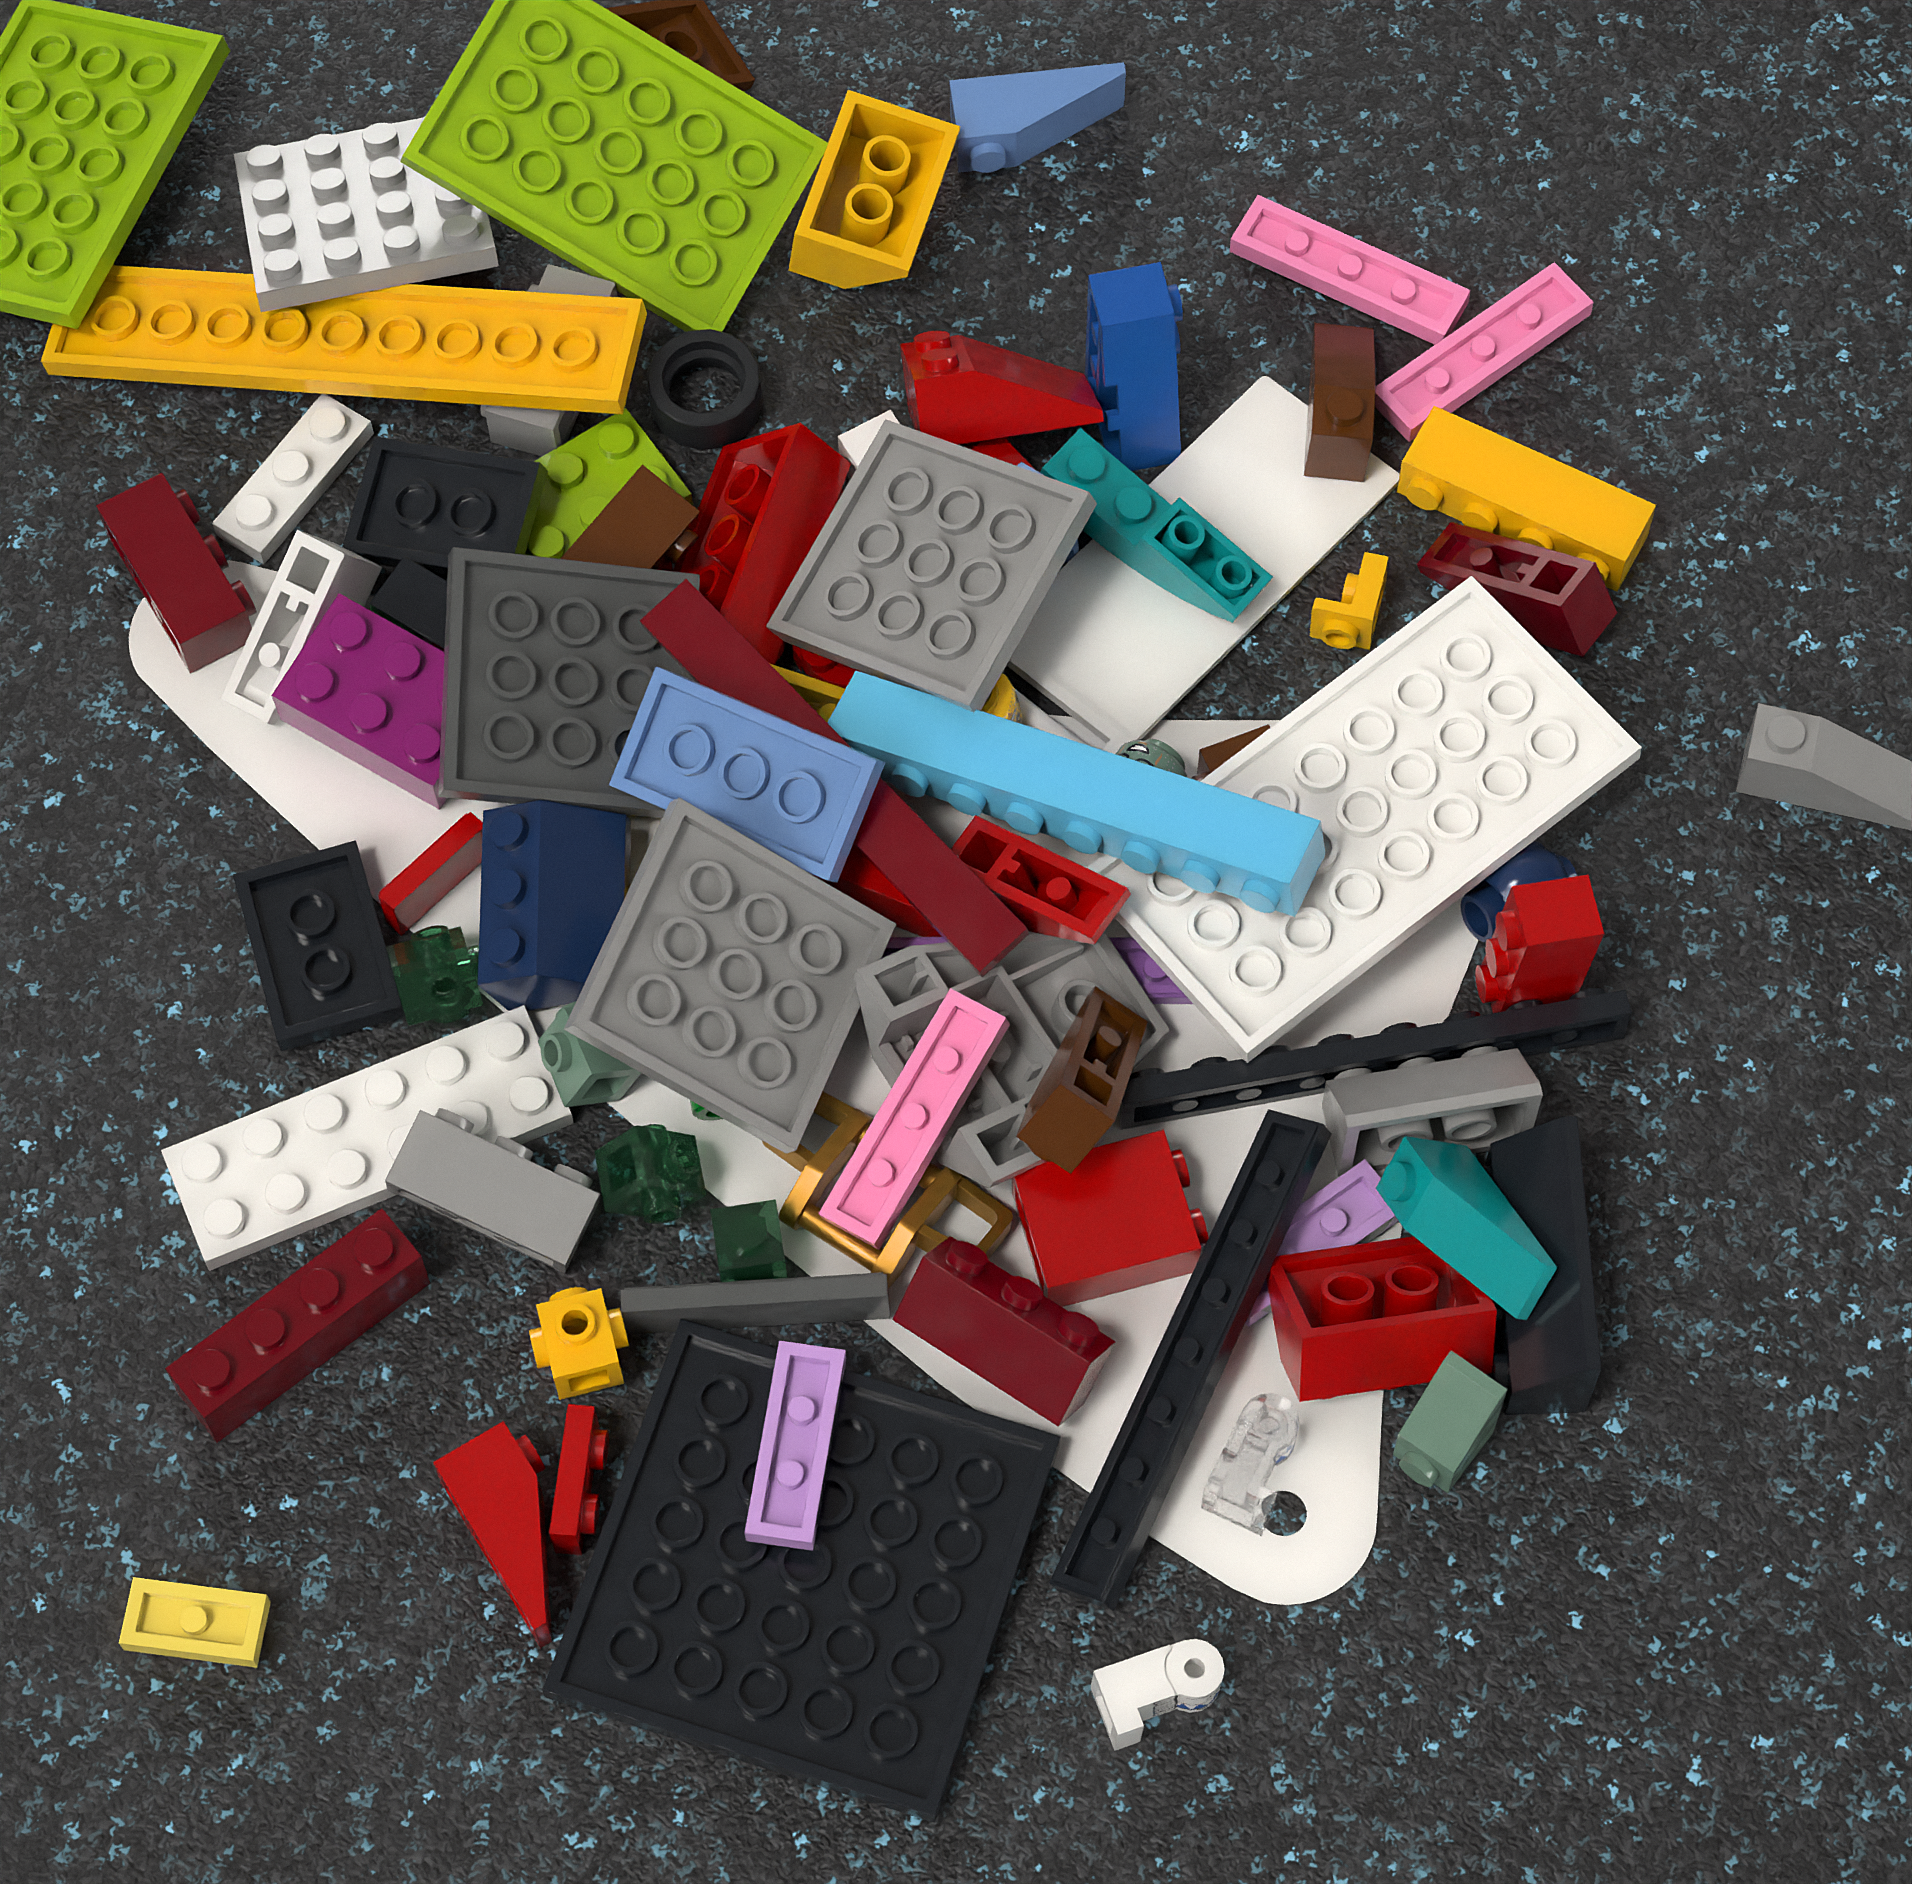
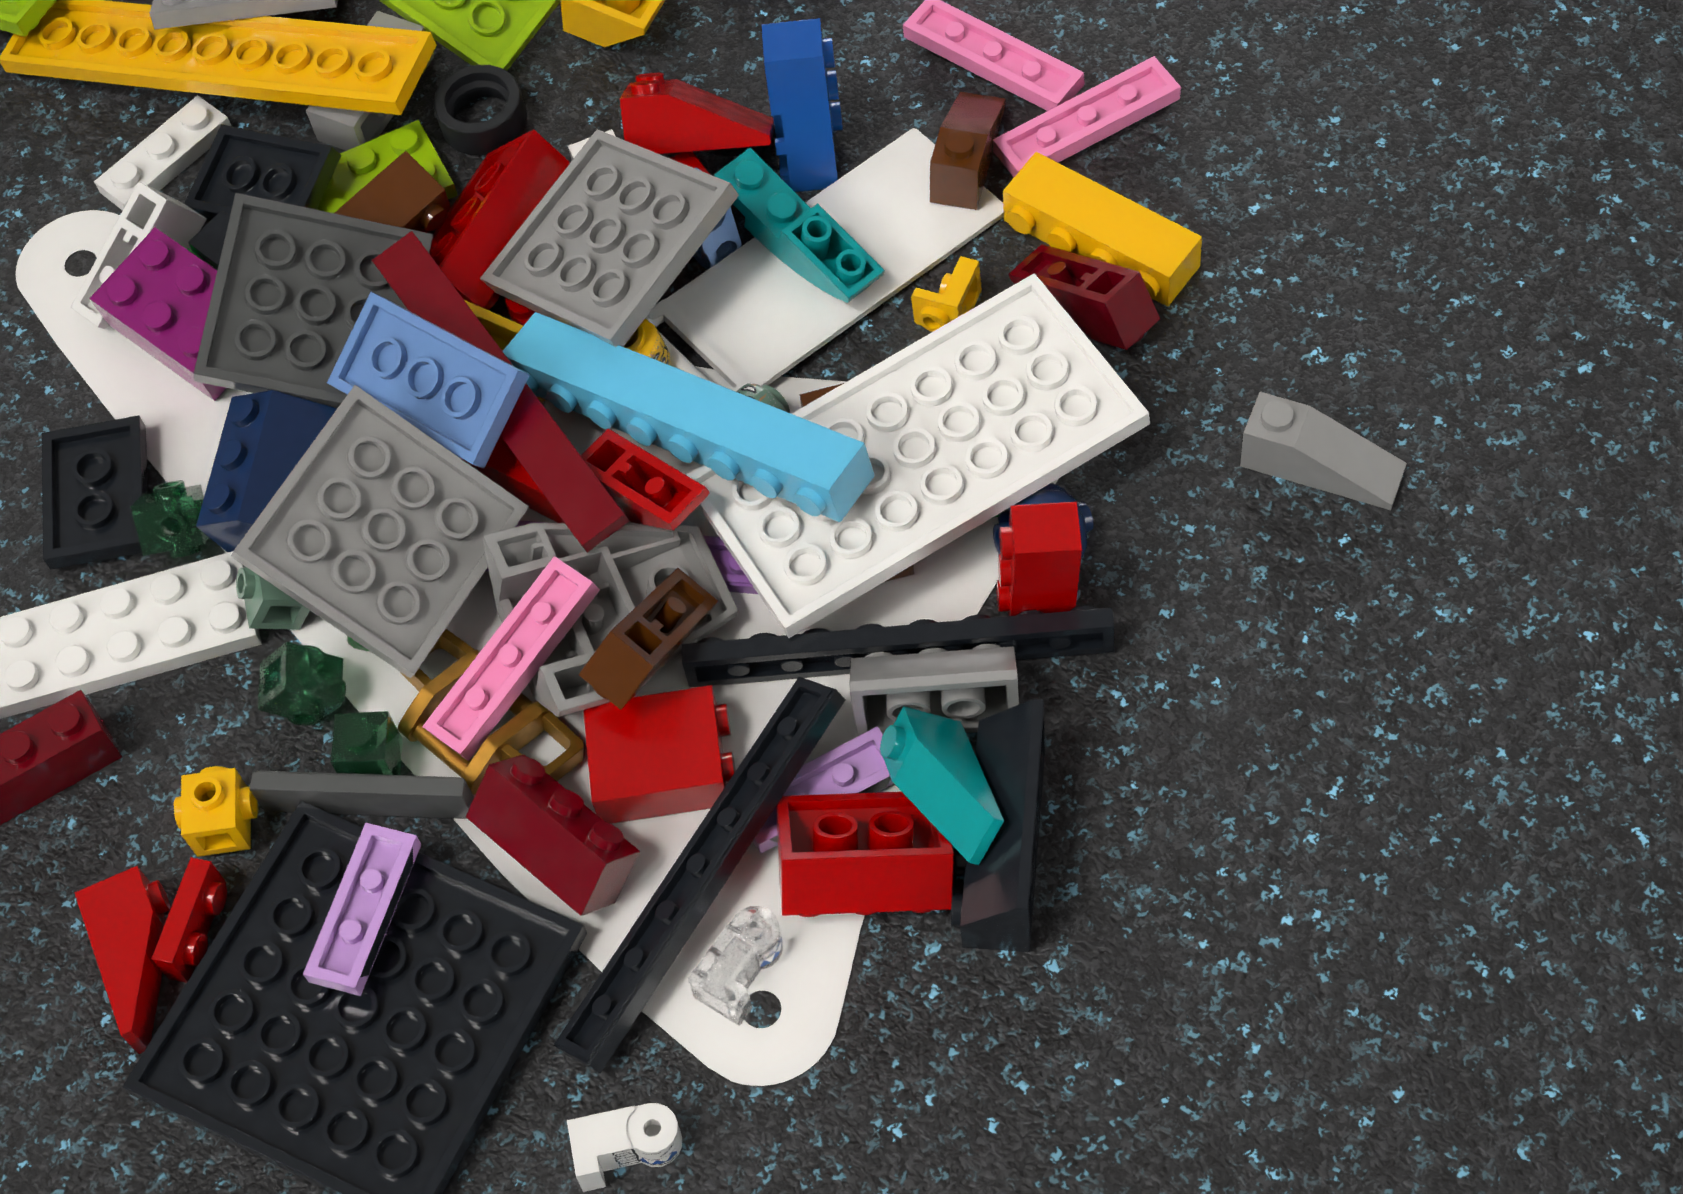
camera: 15 degrees right, 5 degrees down
dark red brick [96,473,257,674] -> none
red tile [378,812,483,936] -> none
light grey brick [385,1108,600,1273] -> none
sand green slope [1393,1350,1507,1494] -> none

